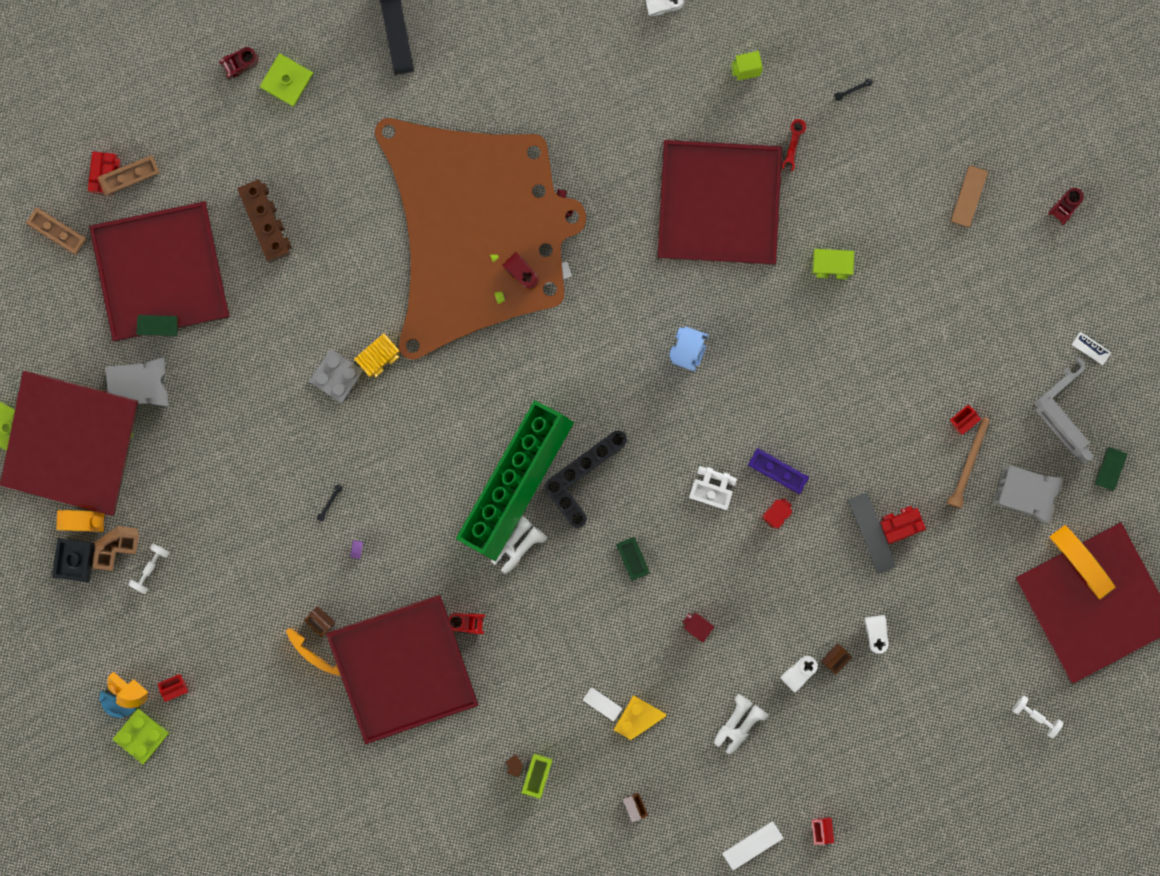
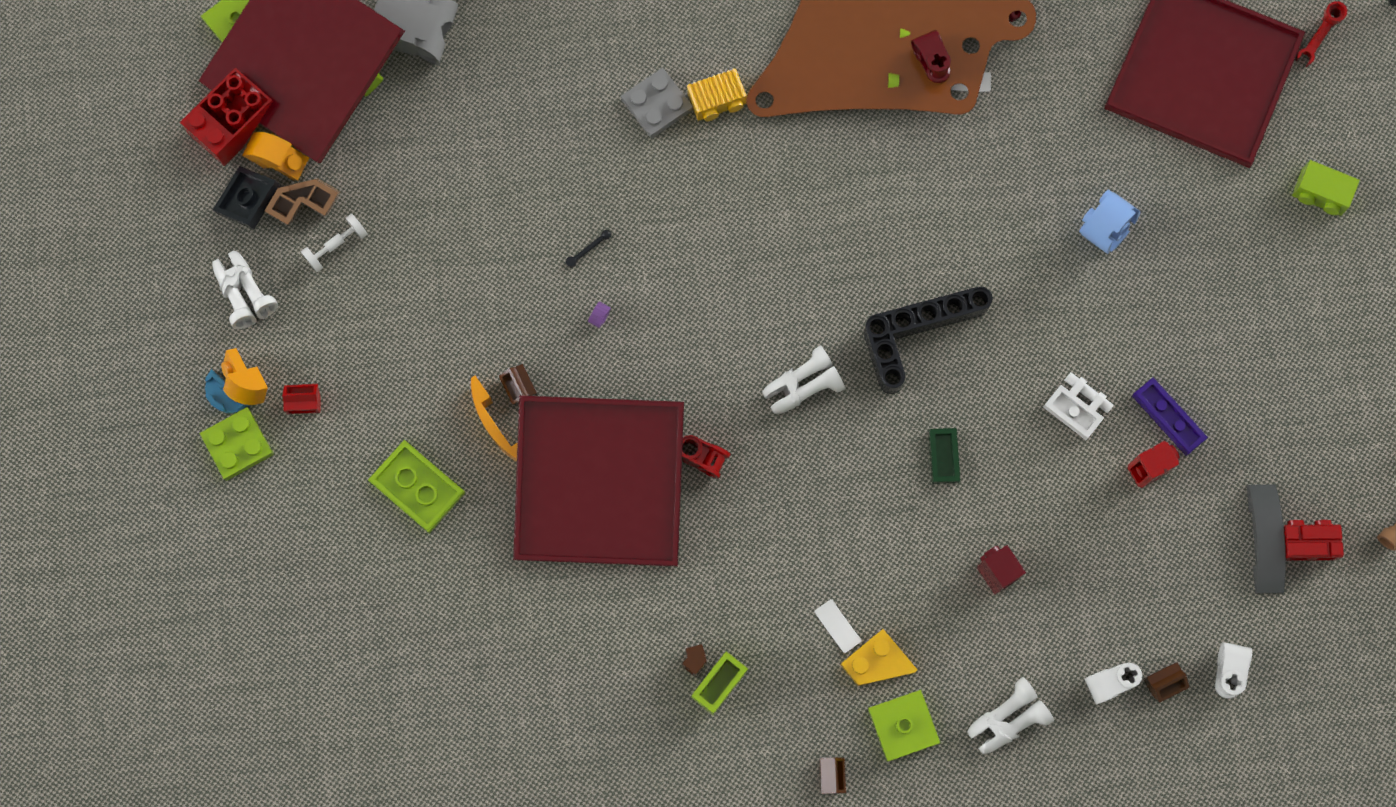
camera: 20 degrees right, 10 degrees down
green brick [456,400,575,562] -> none
none -> red slope [180,68,273,166]
none -> white piece [212,250,278,329]
none -> lime tile [368,440,465,534]
none -> lime plate [868,690,940,762]

